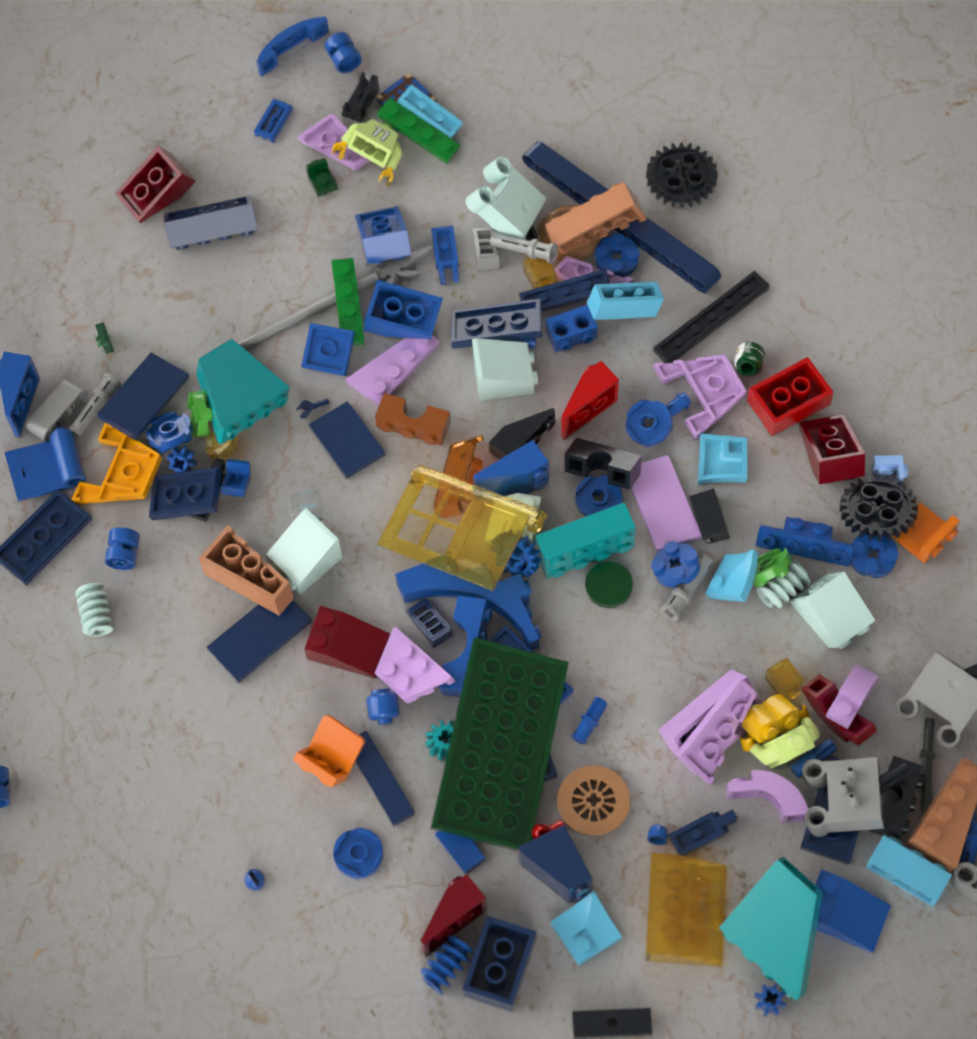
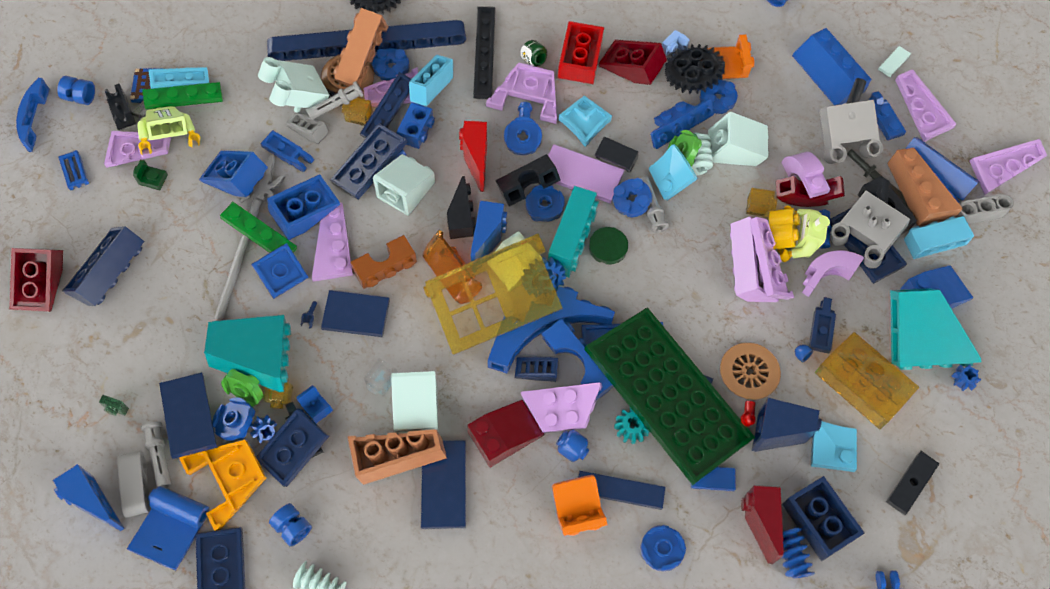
camera: 55 degrees left, 0 degrees up
blue axle [571,697,607,745] -> none

